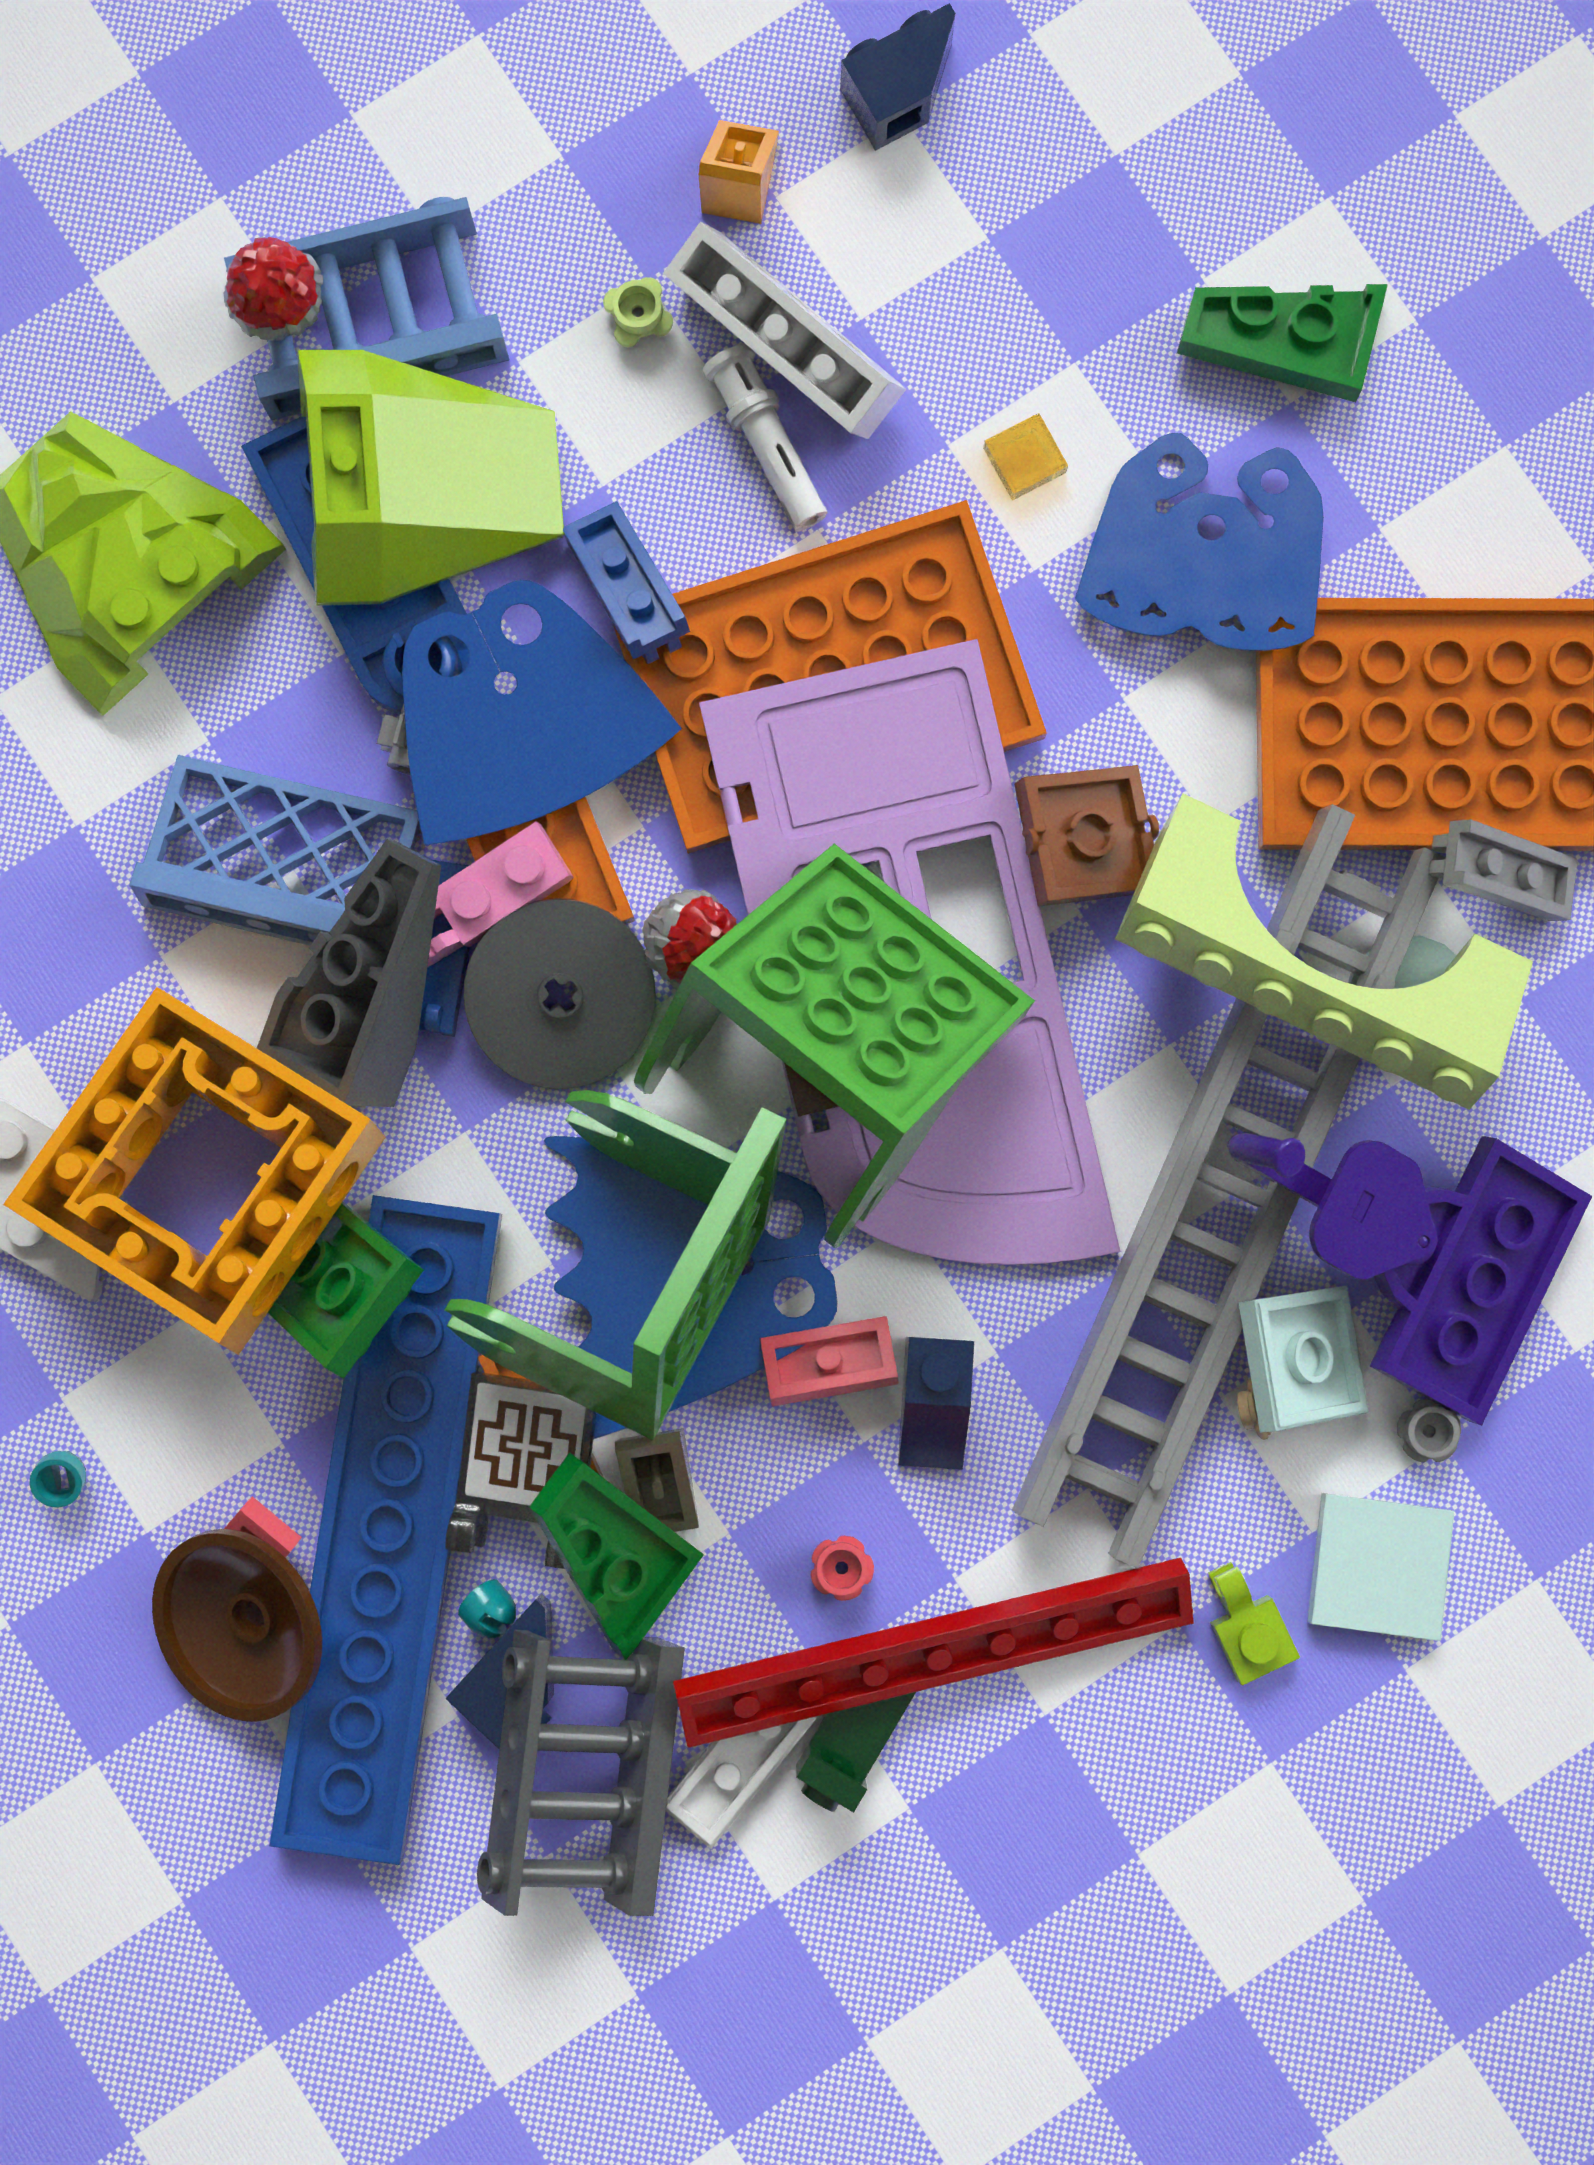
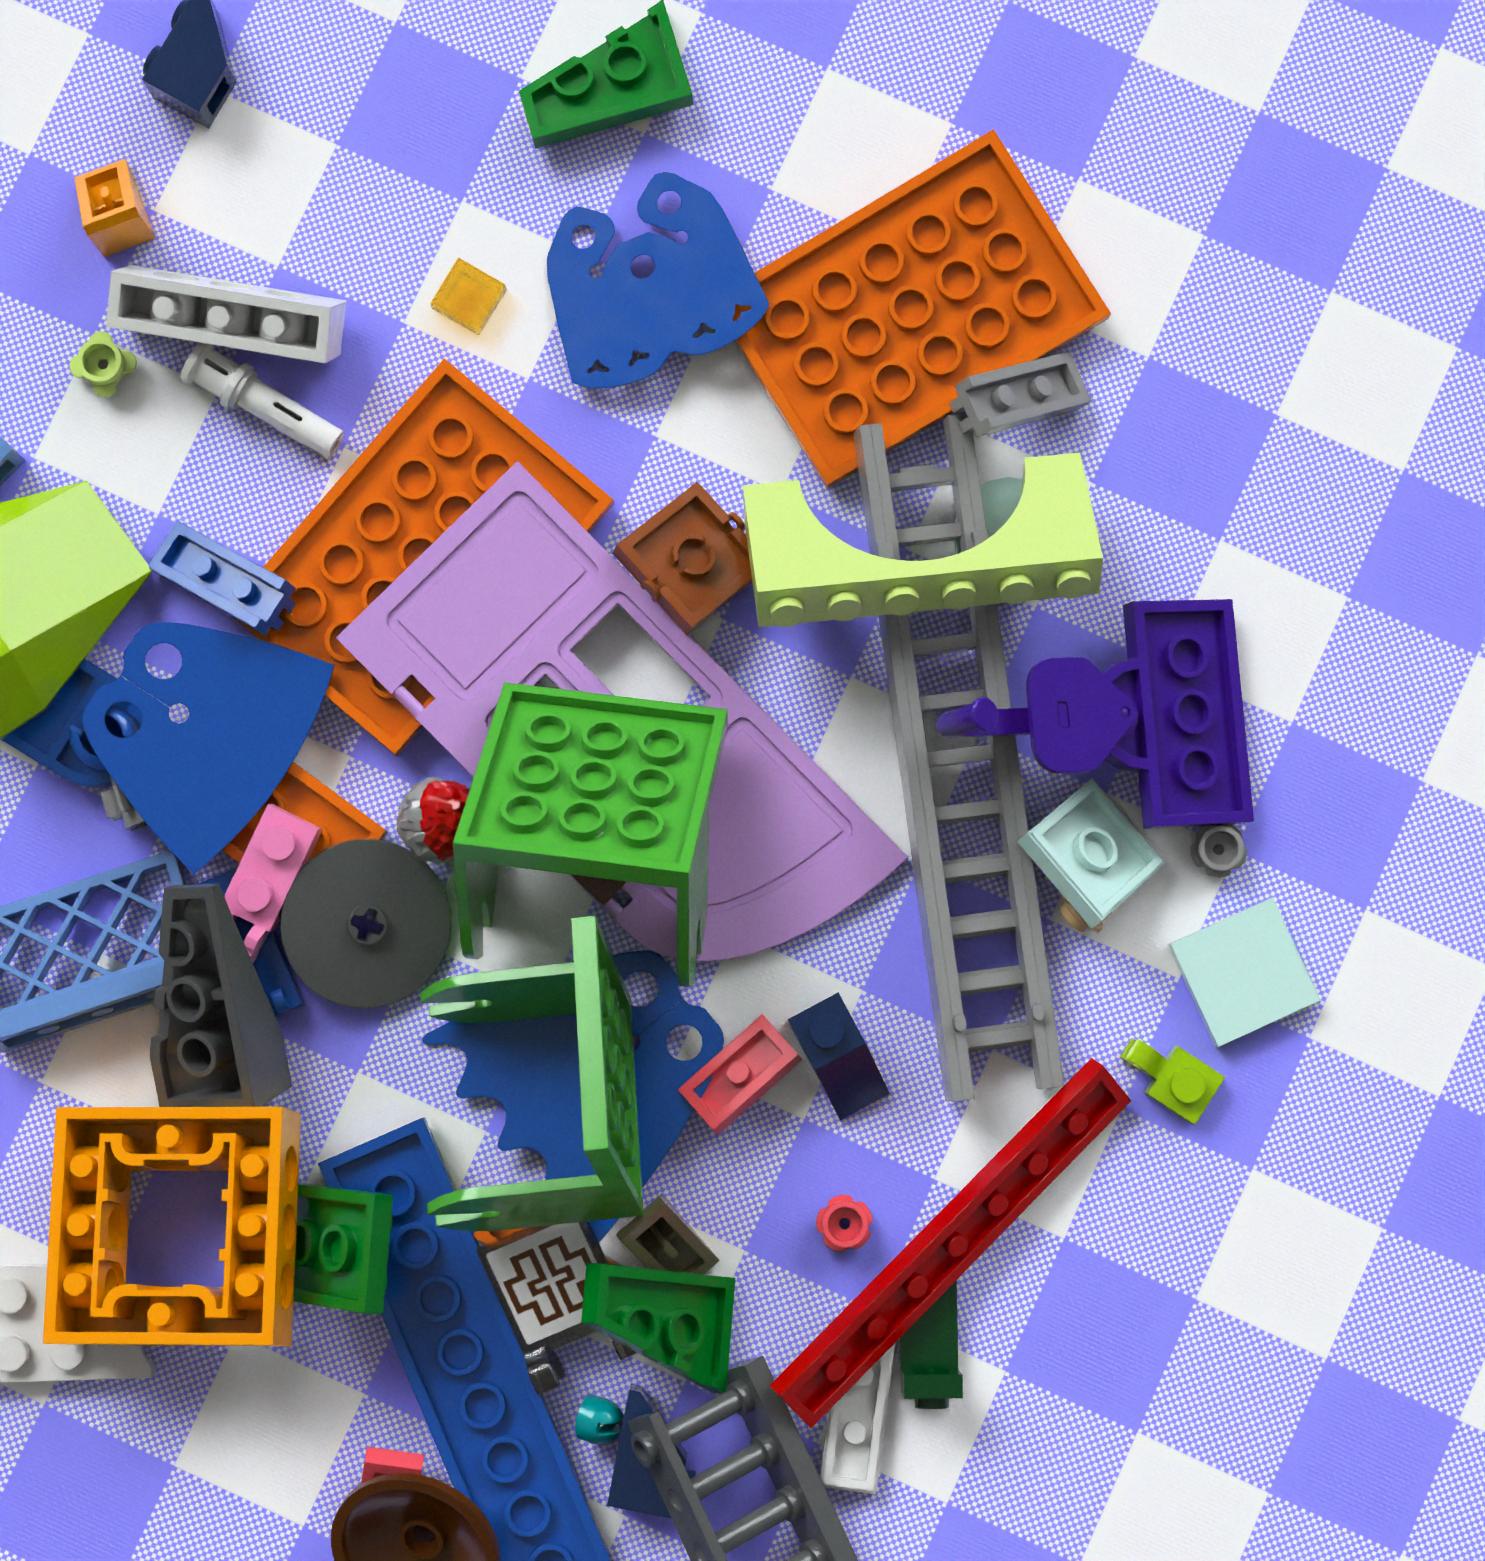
camera: 30 degrees left, 0 degrees up
teal hinge [29,1451,86,1508] -> none

